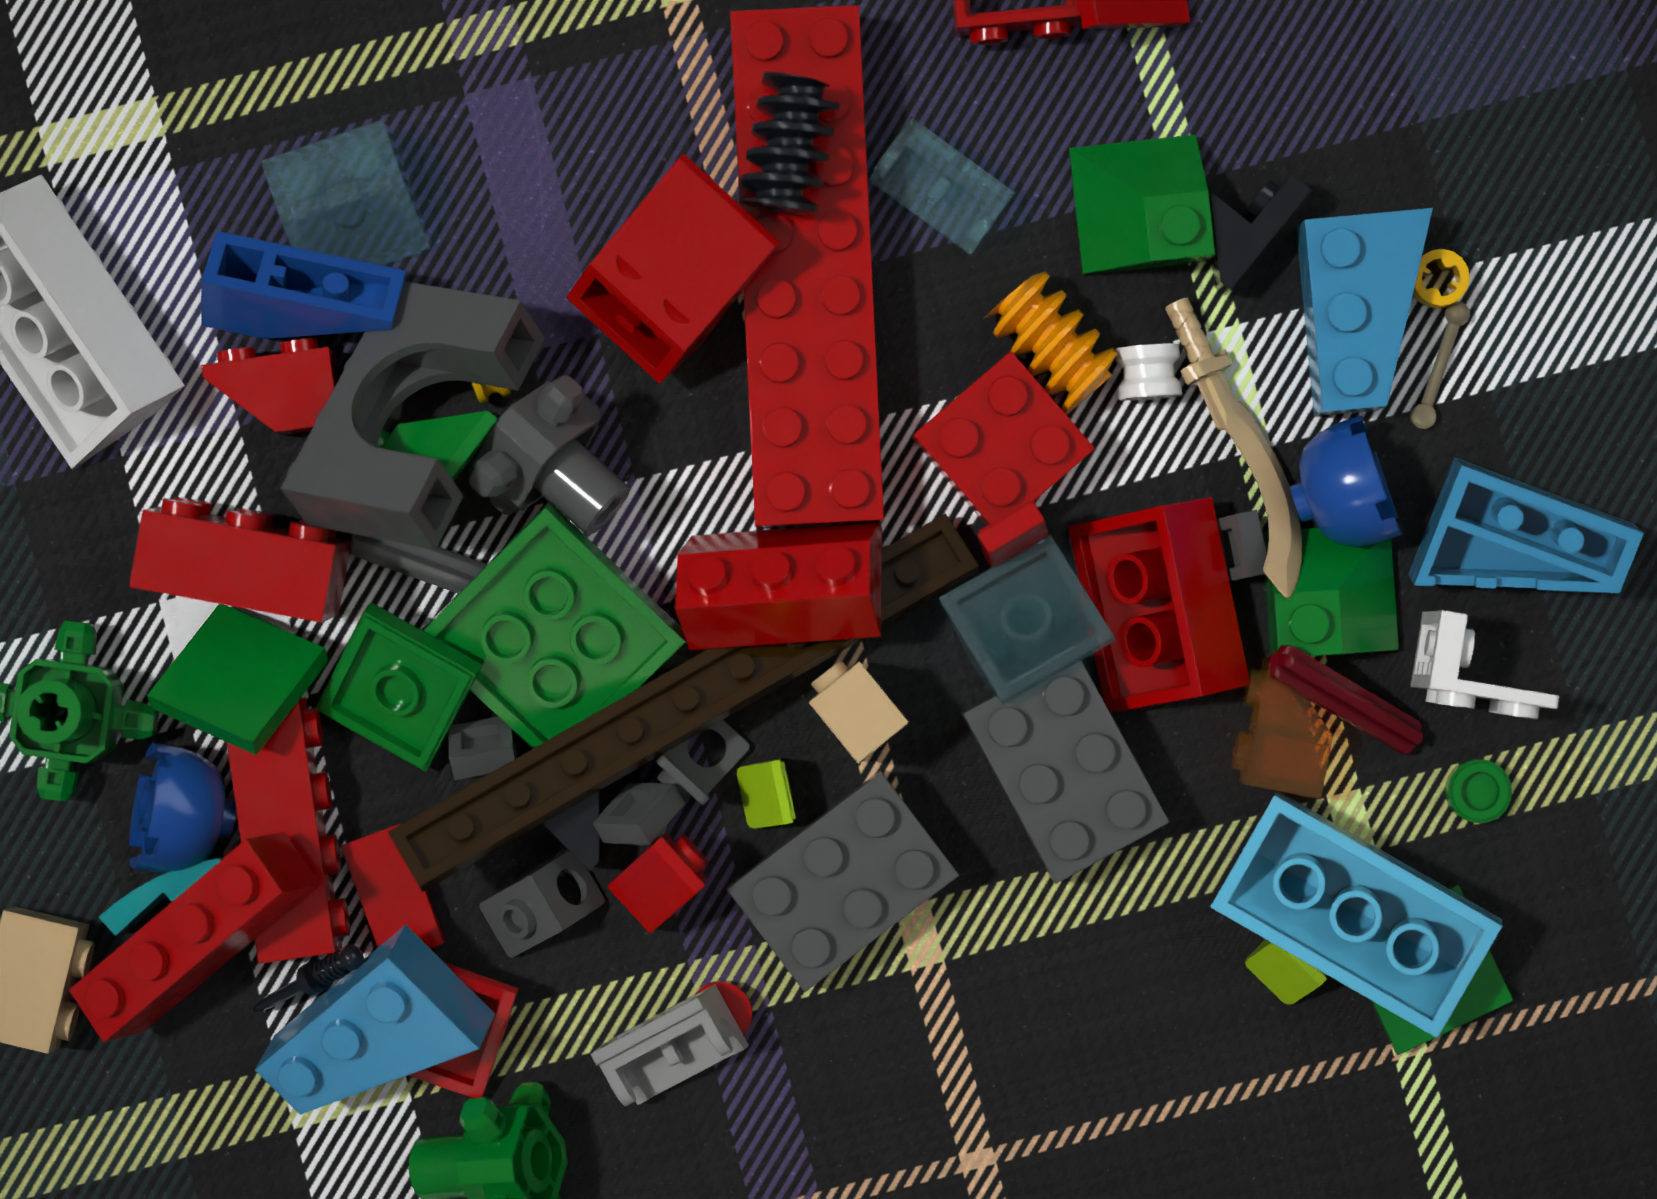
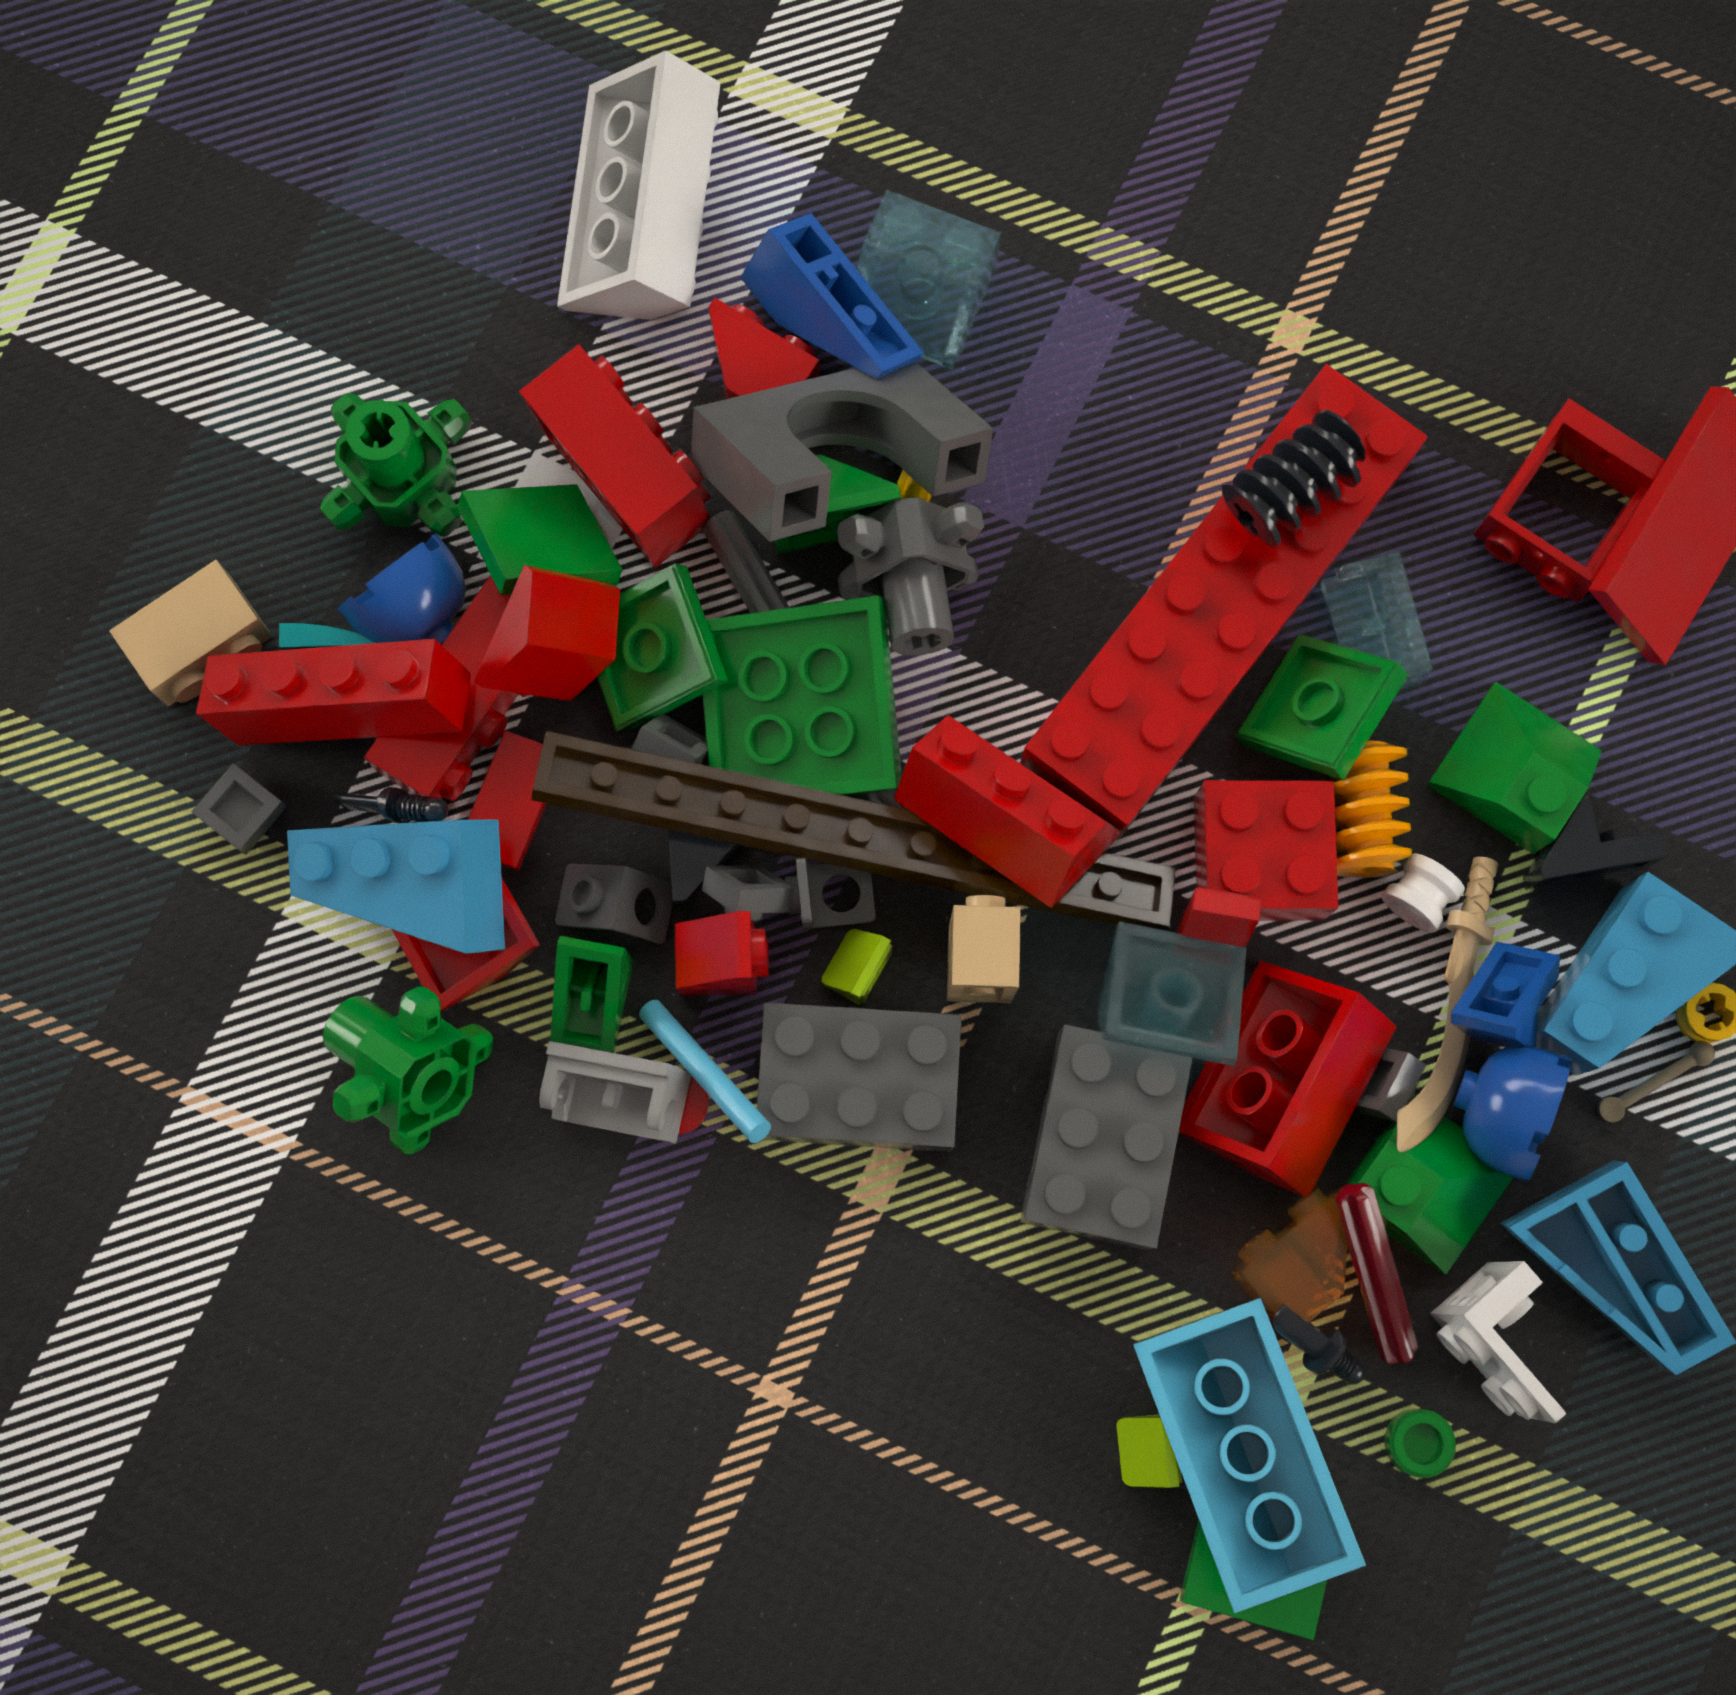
camera: 40 degrees right, 10 degrees down
red slope [566,154,780,384] -> none
none -> dark grey plate [191,763,287,855]
none -> red slope [474,565,620,701]
none -> green slope [550,936,634,1053]
none -> medium azure bar [639,1000,771,1143]
none -> green tile [1235,634,1408,781]
none -> black piece [1273,1303,1365,1385]
none -> blue slope [1451,942,1560,1047]

